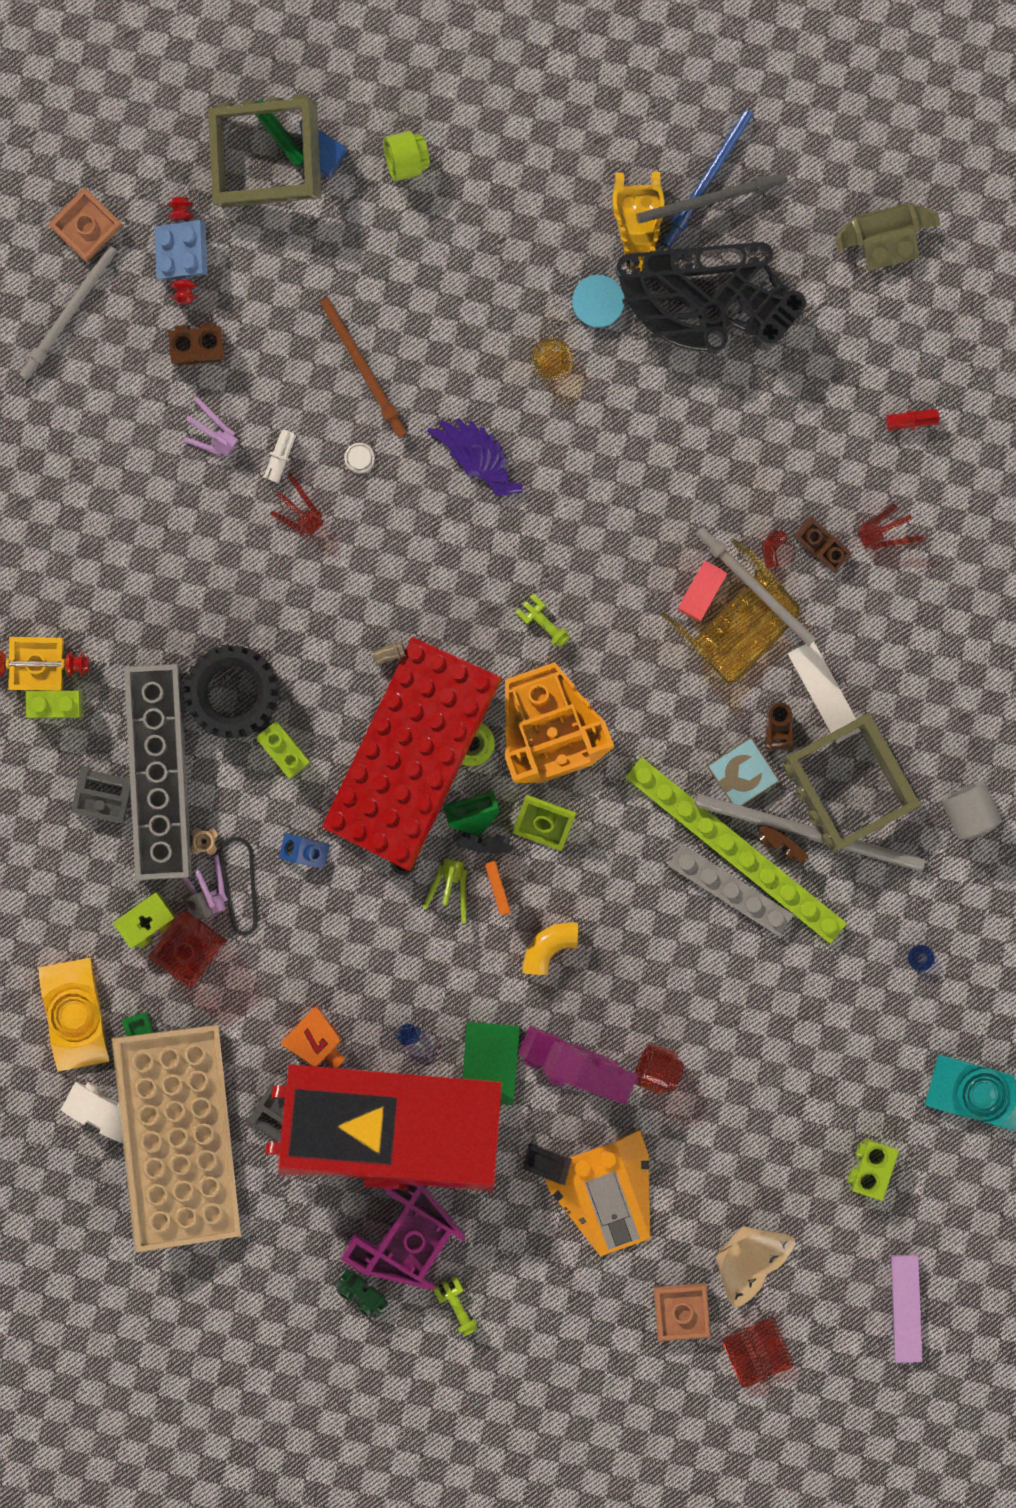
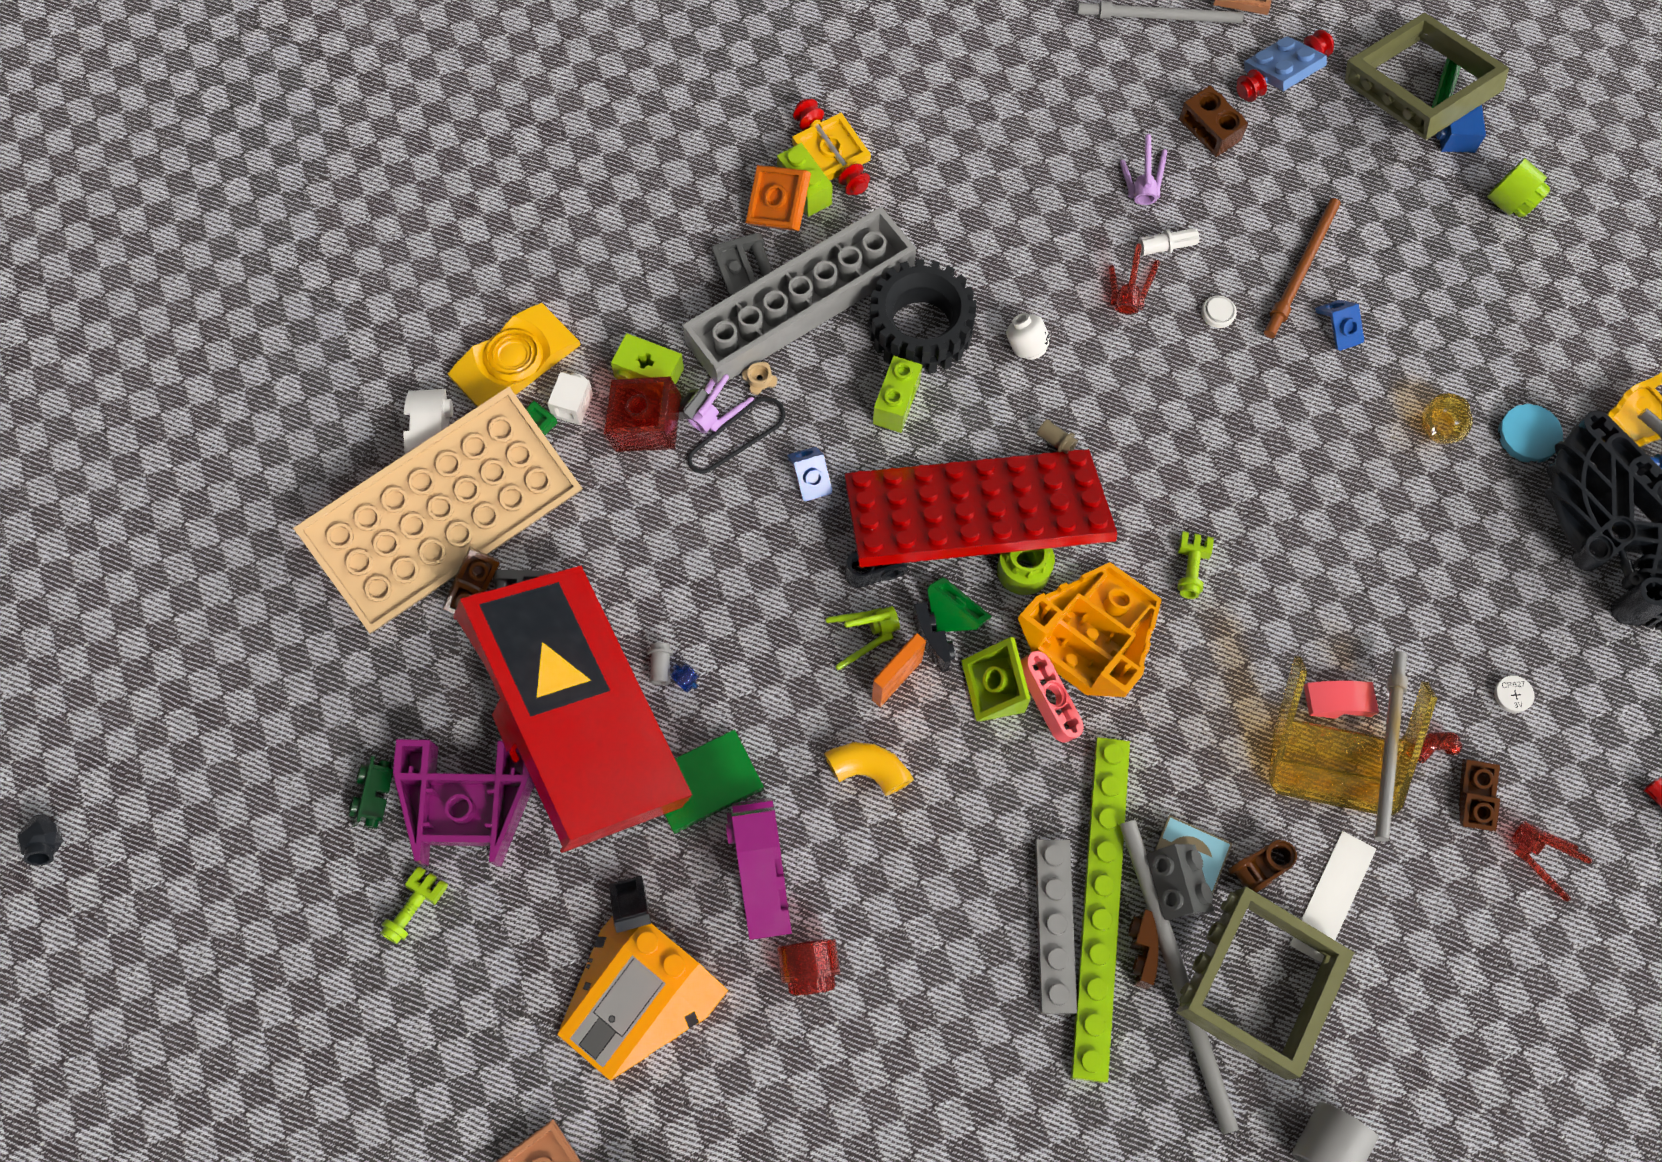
camera: 55 degrees right, 20 degrees down
orange torso [281,1005,346,1068] -> none
dark purple animal [427,418,523,496] -> none
none -> reddish brown slope [442,547,500,614]
none -> white brick [547,372,593,425]
none -> light grey pin [647,643,673,685]
none -> orange tile [745,165,811,231]
none -> white head [1006,313,1051,360]
none -> coral beam [1020,651,1084,743]
none -> dark grey bracket [1147,844,1214,920]
none -> blue bracket [1315,300,1364,351]
none -> white piece [1494,676,1534,713]

